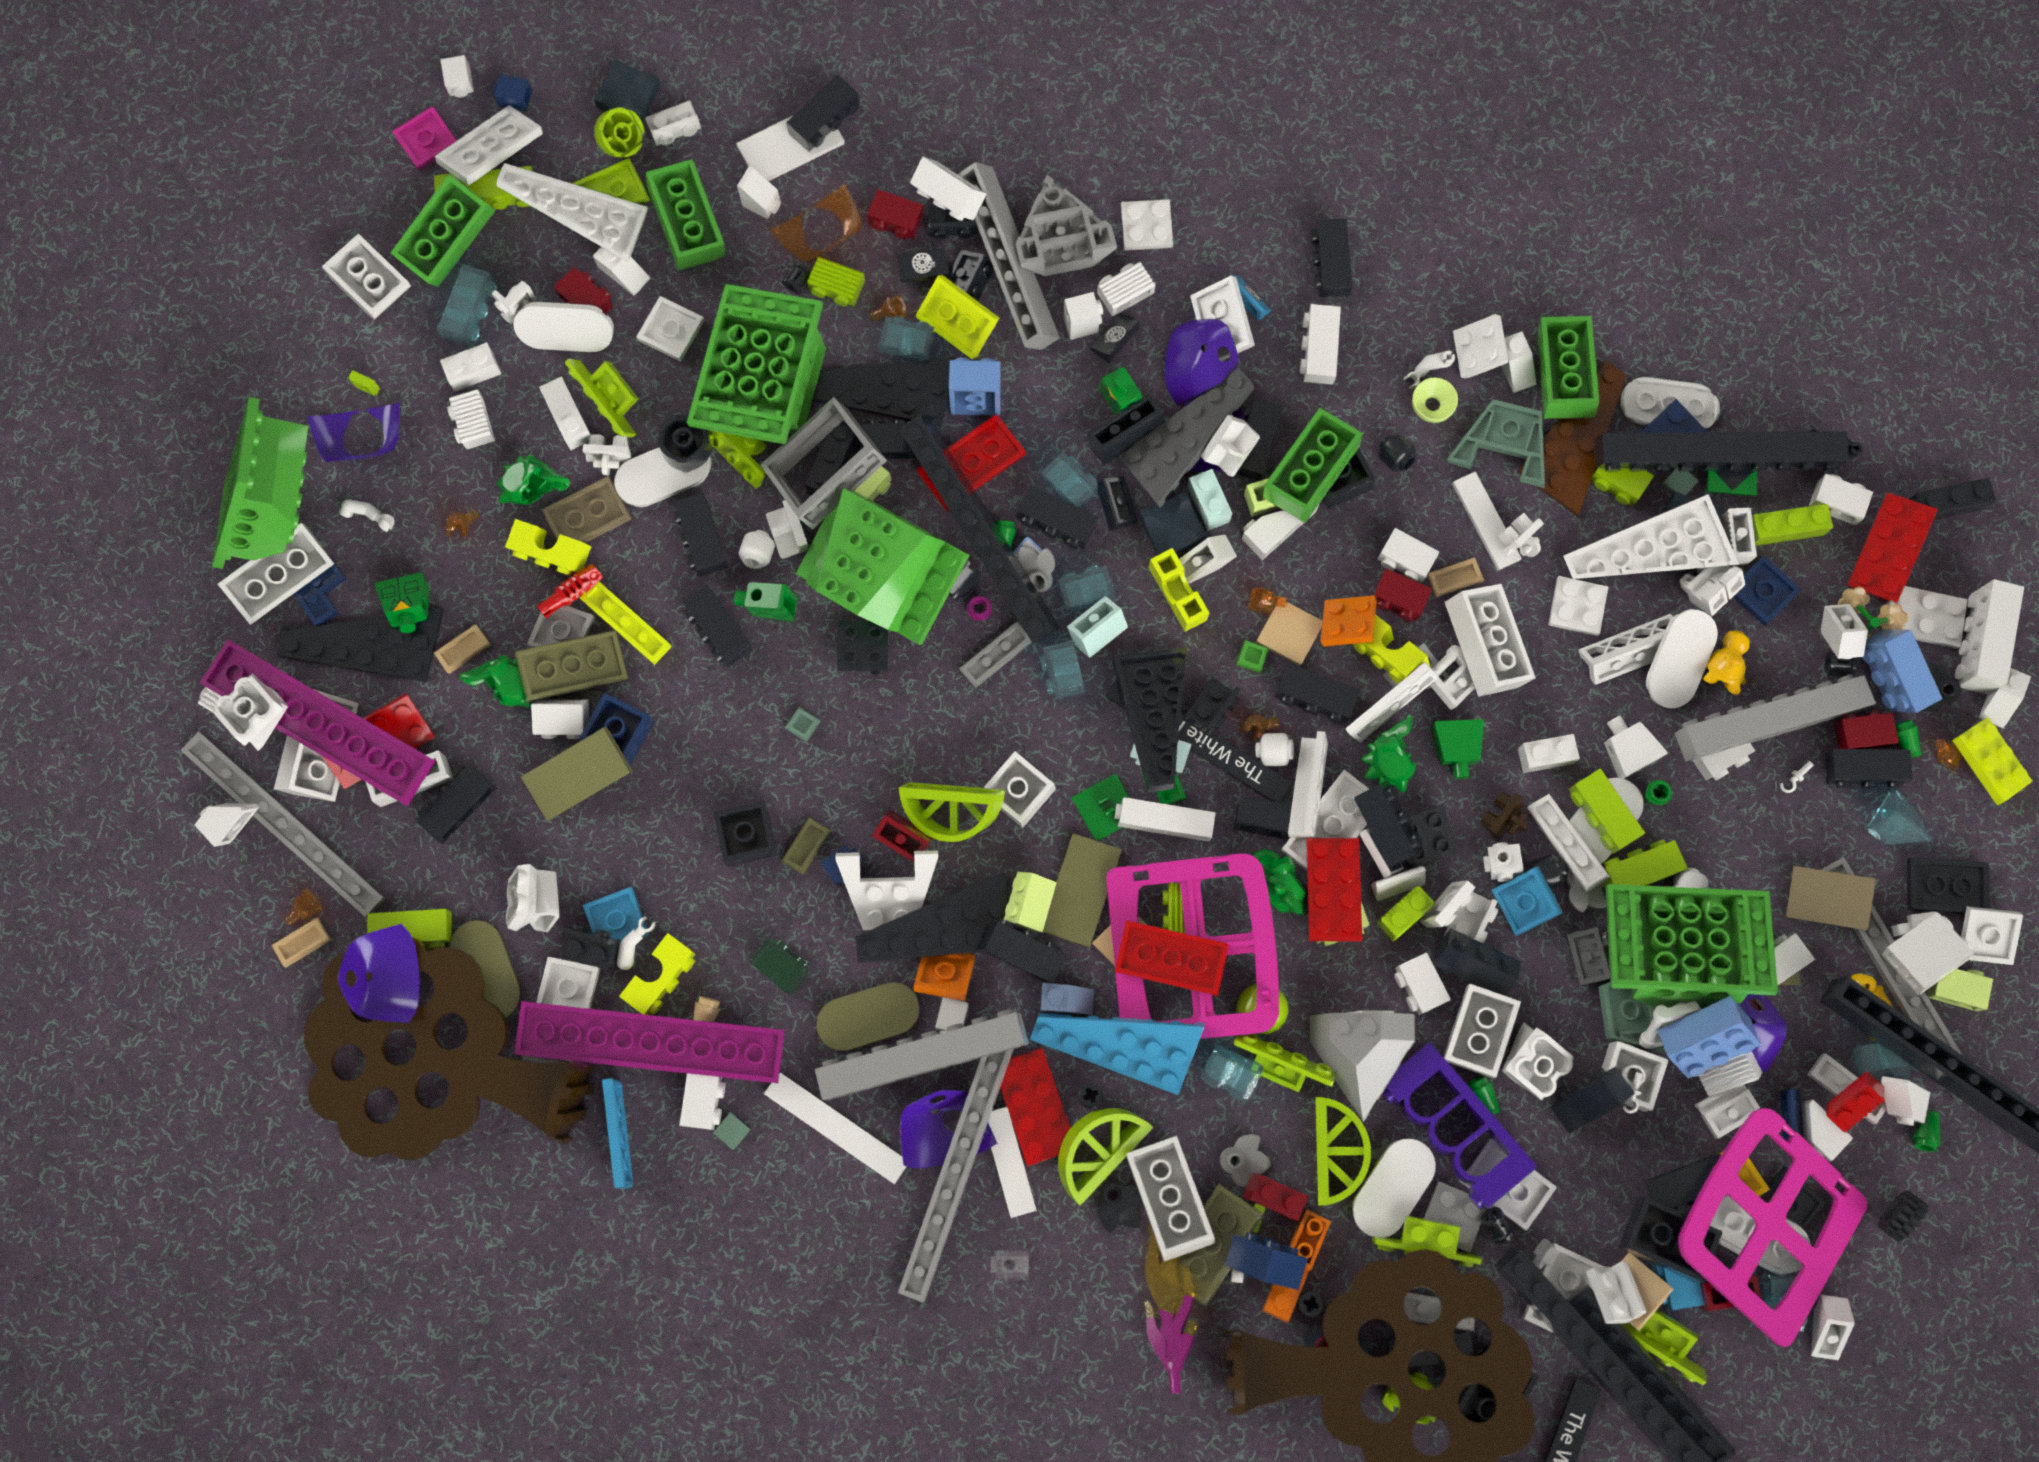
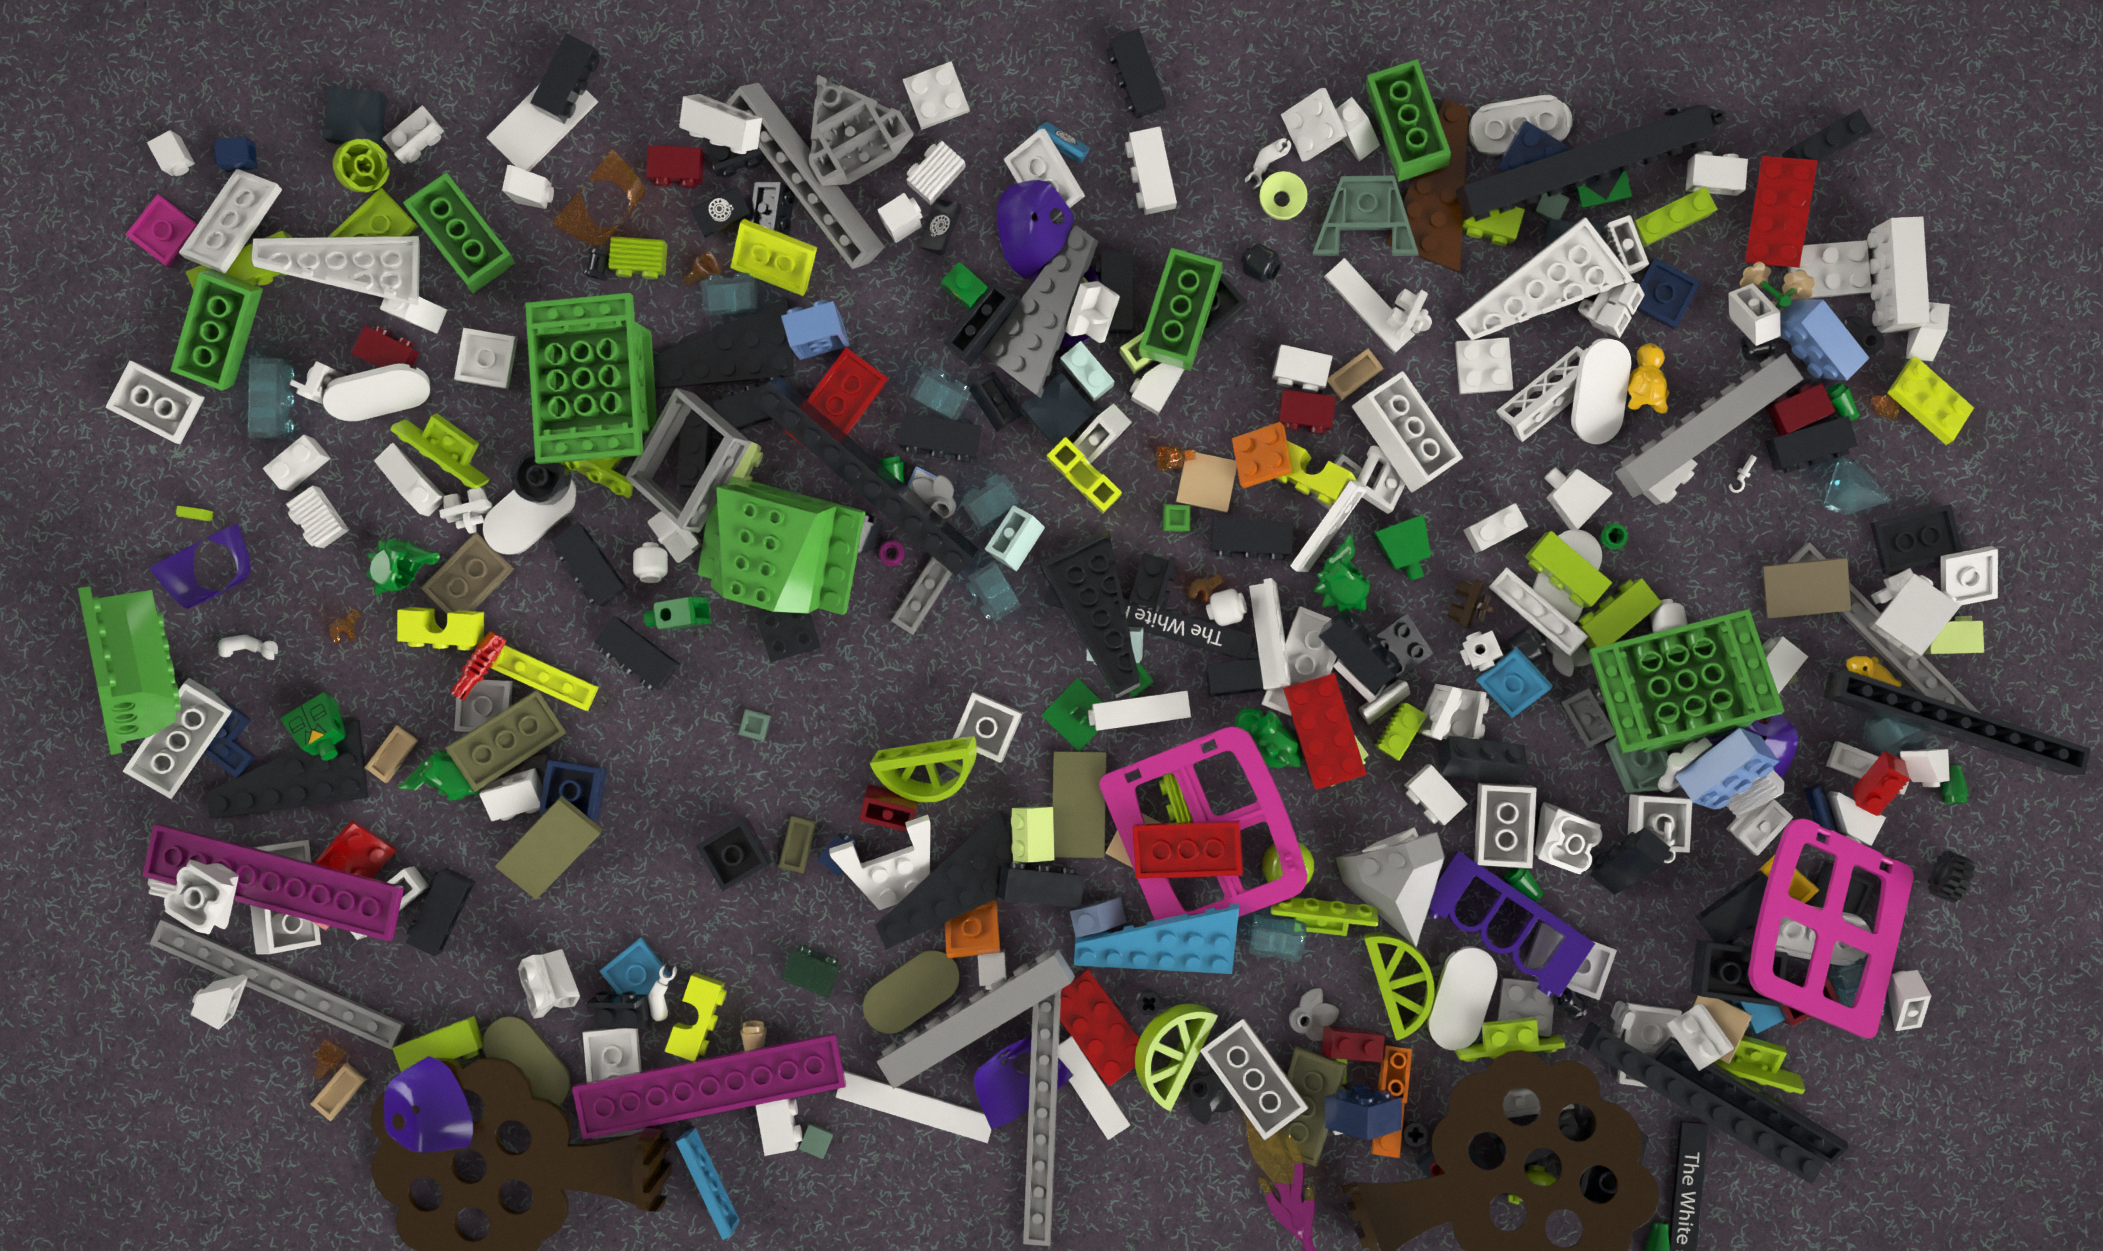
camera: 15 degrees left, 10 degrees up
clear brick [991,1250,1028,1278] -> none

